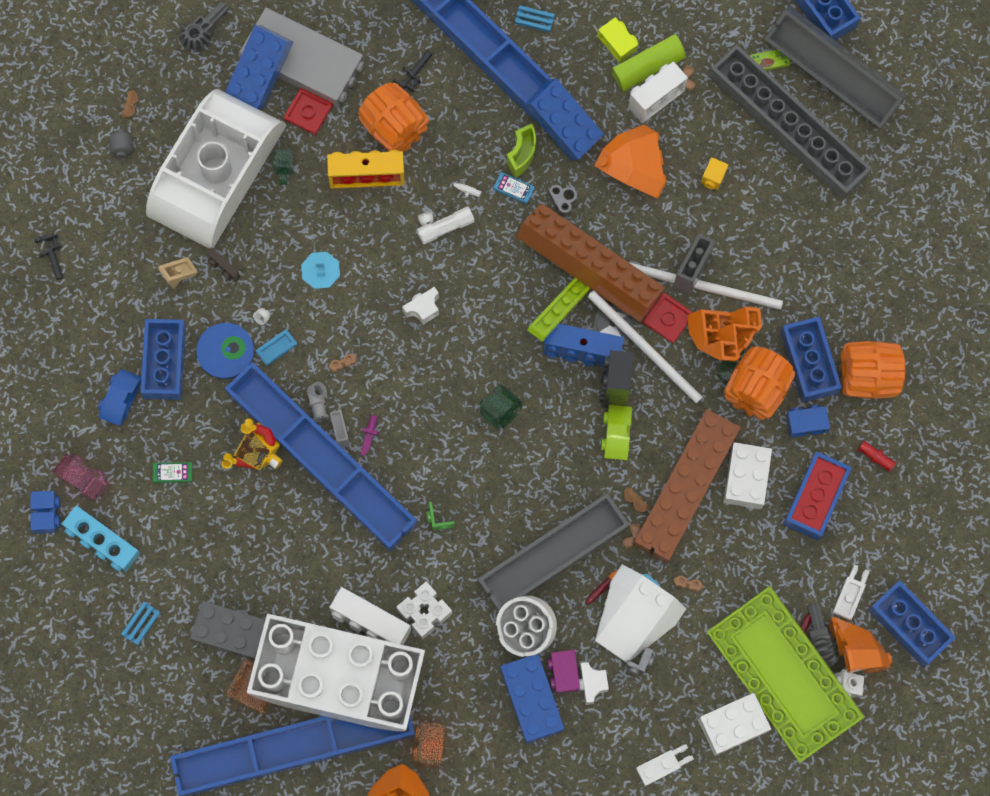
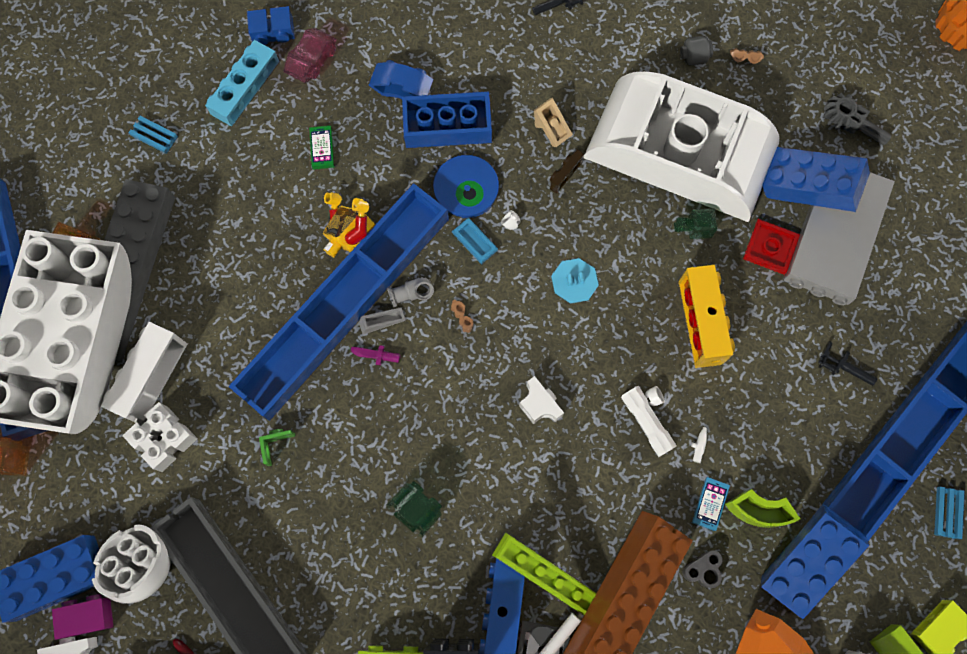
camera: 90 degrees right, 0 degrees up
orange wheel [358,82,429,151] -> none

